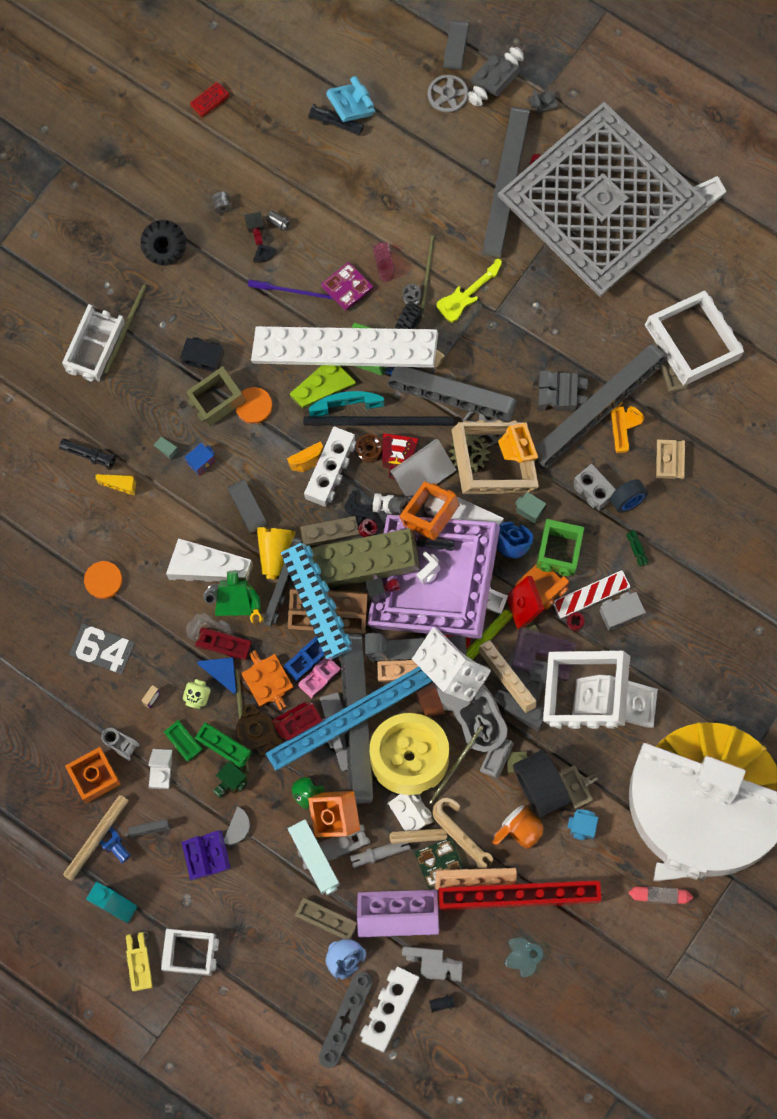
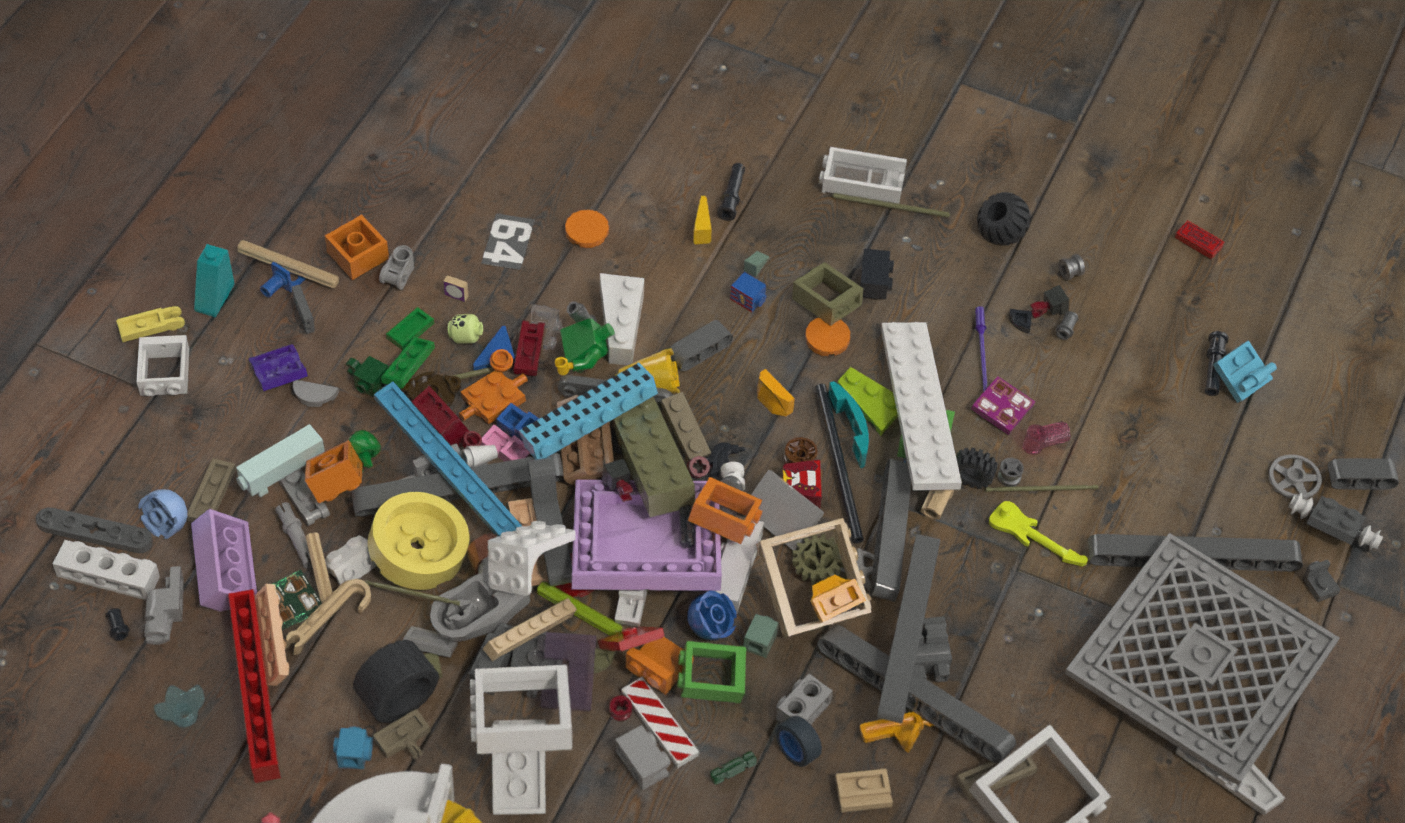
camera: 70 degrees right, 20 degrees down
white slope [149,749,173,789] -> none
white brick [304,427,357,507] -> none
white bracket [417,552,441,585] -> none
orange piece [492,805,543,849] -> none
none -> white cone [461,445,498,468]
none -> dark red hinge [462,431,482,449]
none -> orange plate [490,349,513,372]
none -> dark grey beam [877,534,941,724]

